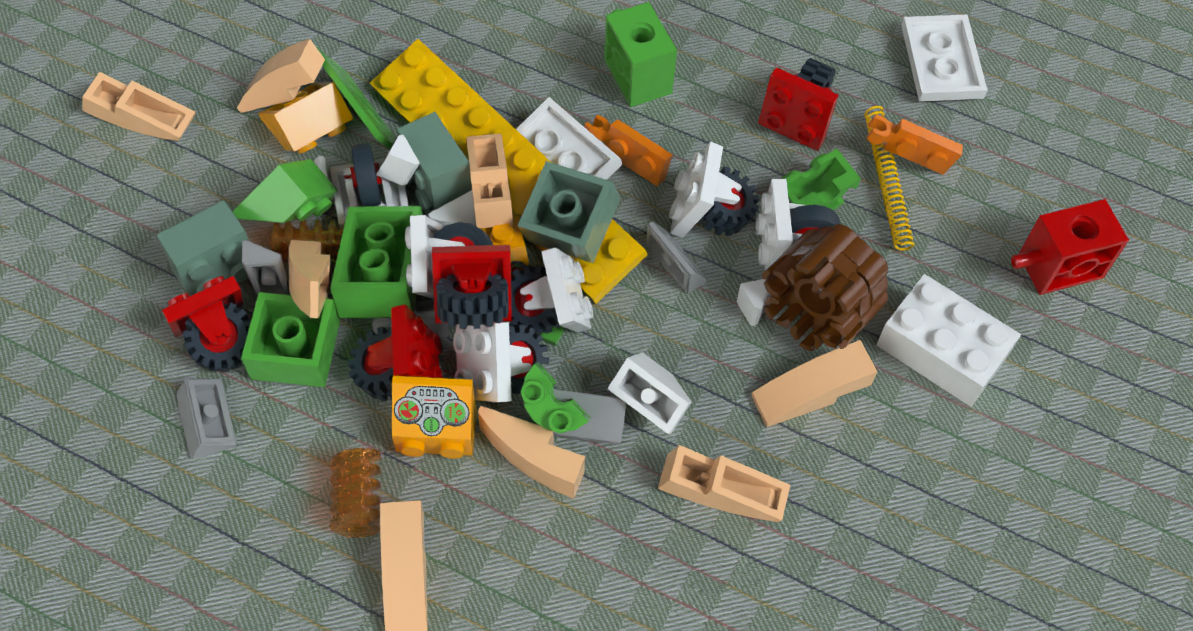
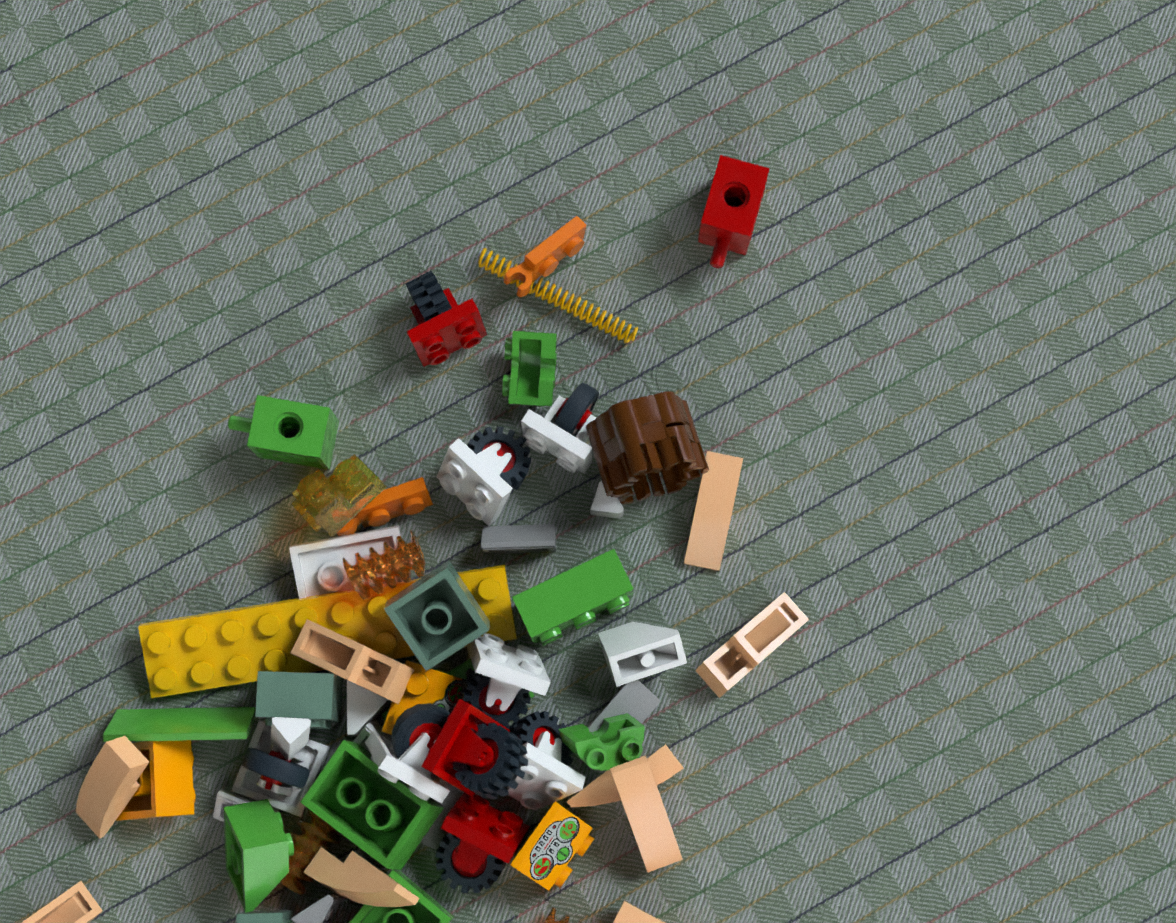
camera: 50 degrees left, 20 degrees up
white brick [876,274,1021,407] -> none
white plate [901,14,988,101] -> none
none -> clear yellow plate [291,454,387,537]
none -> clear orange piece [343,530,426,600]
none -> bright green brick [512,549,634,646]
none -> light nougat slope [610,755,683,873]

